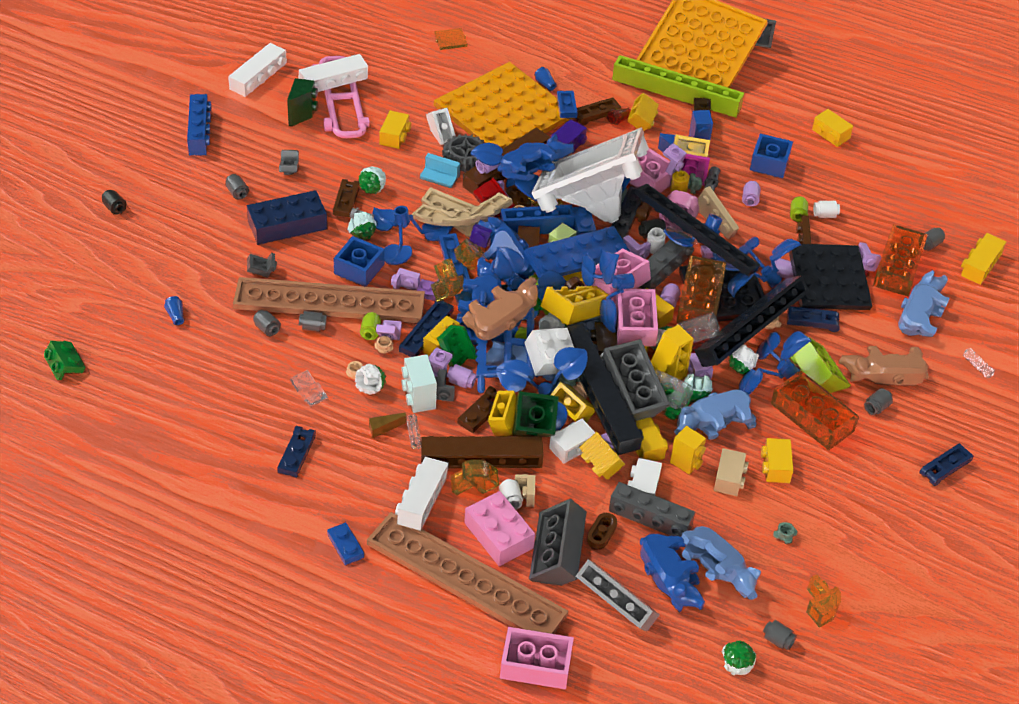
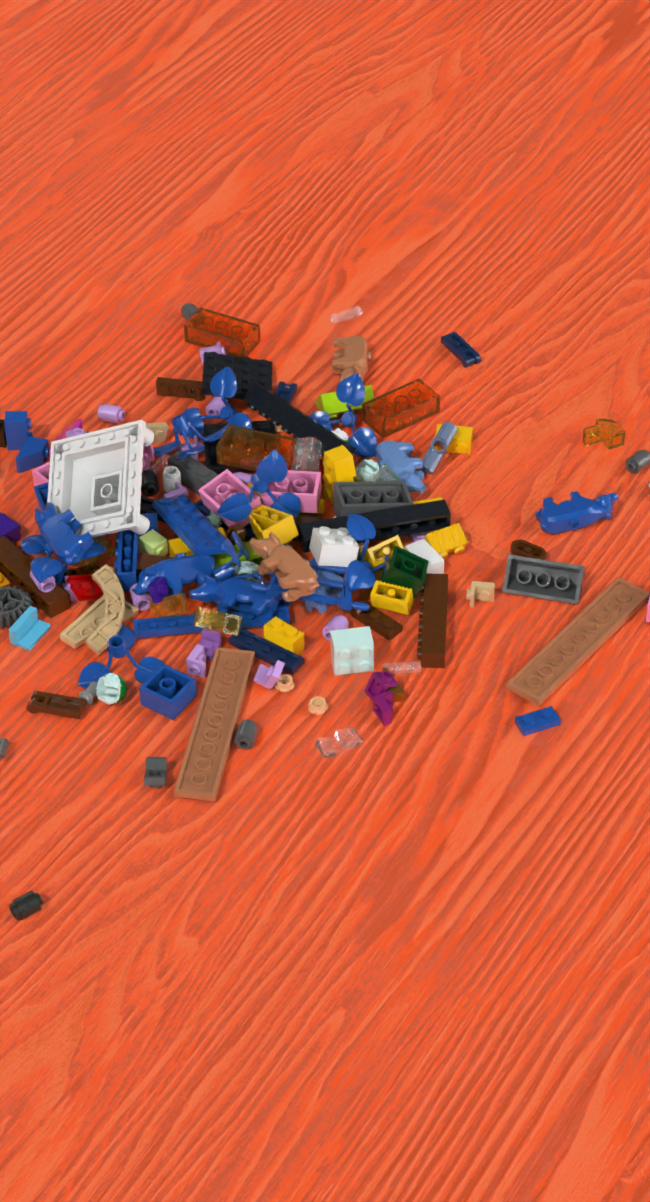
camera: 80 degrees left, 5 degrees down
green bracket [44,341,86,380] -> none
blue cone [164,296,184,325] -> none
dark grey brick [225,174,249,200] -> none
dark blue brick [246,190,327,245] -> none
dark grey brick [253,310,281,336] -> none
dark blue plate [277,425,316,477] -> none
white piece [355,364,386,395] -> none
green piece [358,166,386,194] -> none
lime brick [360,312,381,340] -> none
white brick [395,457,448,531] -> none
lavender bracket [428,348,452,378] -> none
green bracket [437,325,478,367] -> none
clear yellow brick [450,460,499,495] -> none
bright pink brick [465,491,535,566] -> none
white brick [499,479,523,510] -> none
light grey brick [575,559,660,632] -> none
dark grey brick [609,482,695,540] -> none
white brick [628,458,662,496] -> none
black plate [635,184,760,276] -> none
yellow brick [670,426,706,475] -> none
yellow brick [673,135,710,157] -> none
medium blue animal [681,526,761,600] -> none
tan brick [714,448,749,496] -> none
blue brick [750,134,793,178] -> none
sand green plate [773,522,798,544] -> none
lime brick [790,196,808,222] -> none
yellow brick [812,109,853,147] -> none
white brick [813,201,840,218] -> none
dark grey brick [864,388,893,415] -> none
medium blue animal [898,270,950,337] -> none
yellow brick [961,233,1007,285] -> none
none -> magenta bracket [364,671,398,701]
none -> magenta bracket [373,691,393,726]
none -> sand blue piece [420,421,458,475]

